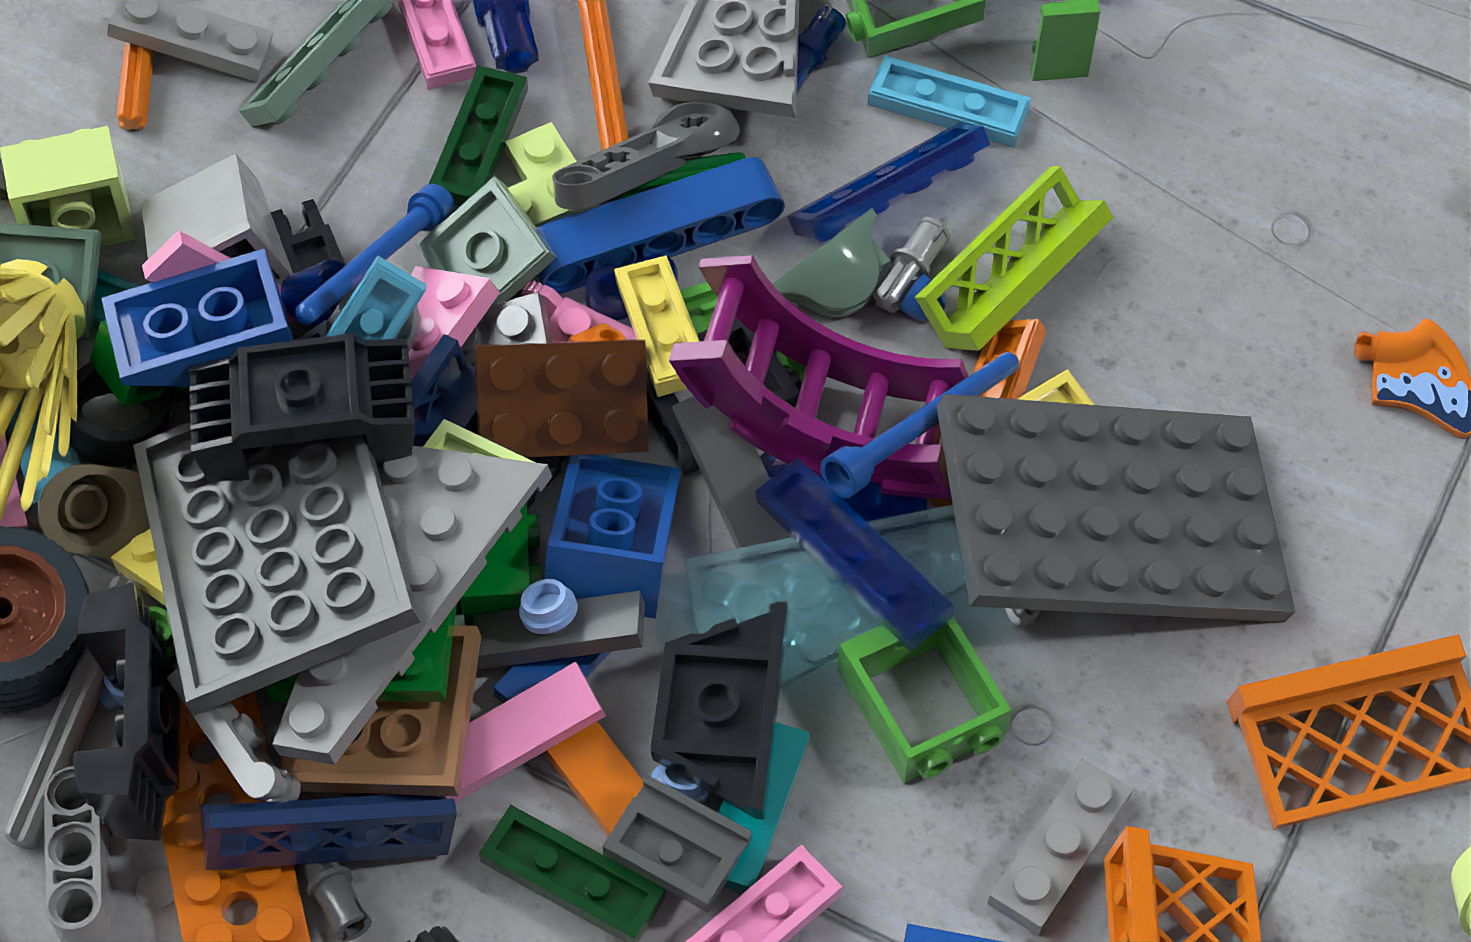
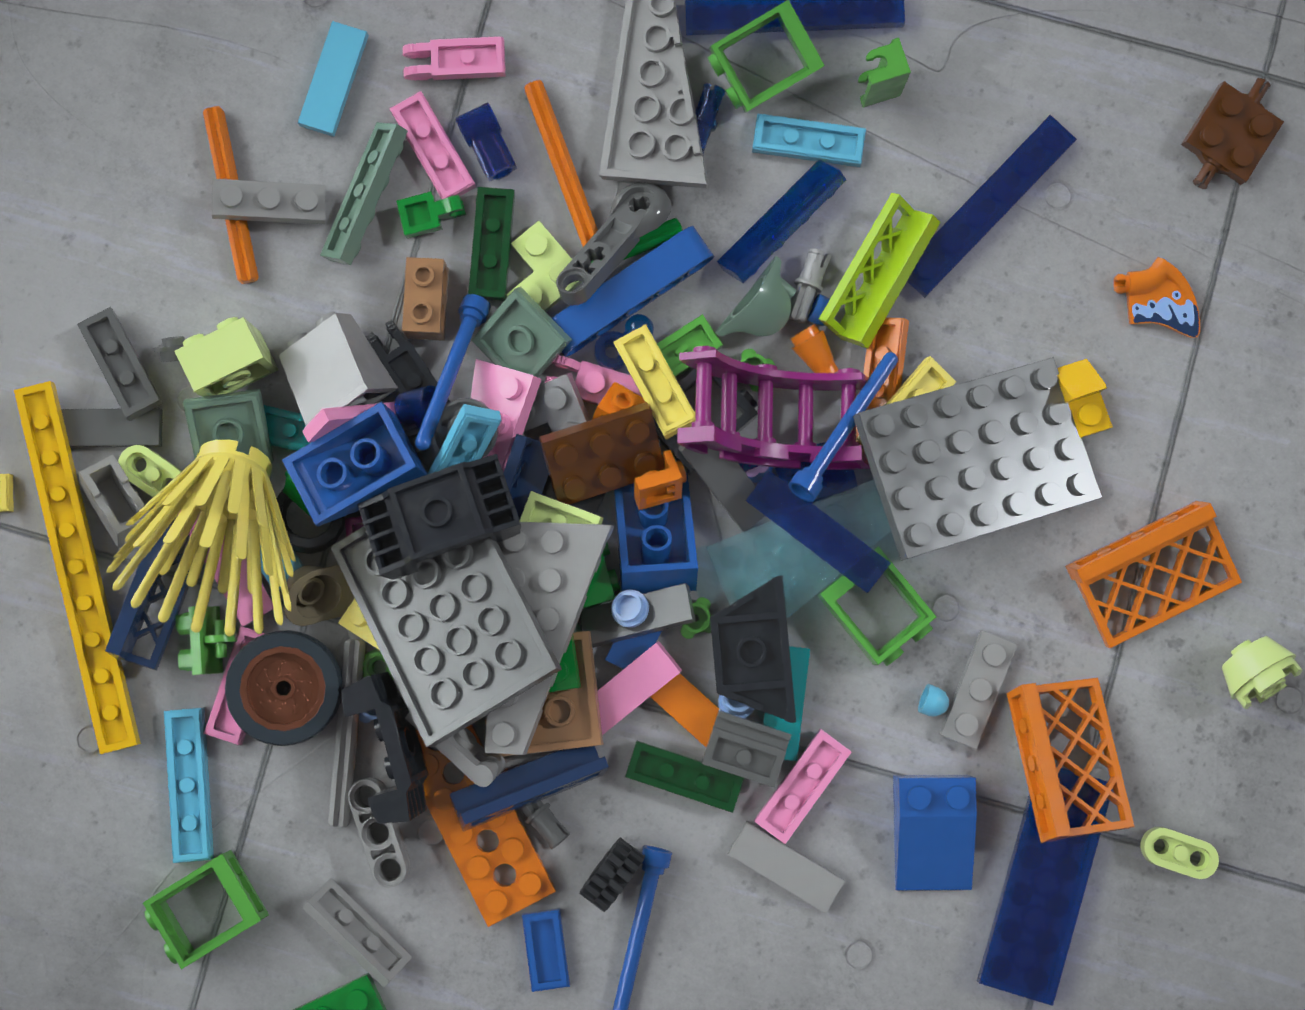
camera: 10 degrees left, 25 degrees up
none -> green plate [396,191,466,239]
none -> medium nougat brick [402,257,449,341]
none -> orange bracket [634,450,687,510]
none -> bright green plate [680,597,711,639]
none -> orange cone [790,323,839,373]
none -> clear blue plate [907,115,1077,298]
none -> medium azure hinge [918,684,949,717]
none -> yellow slope [1057,359,1113,438]

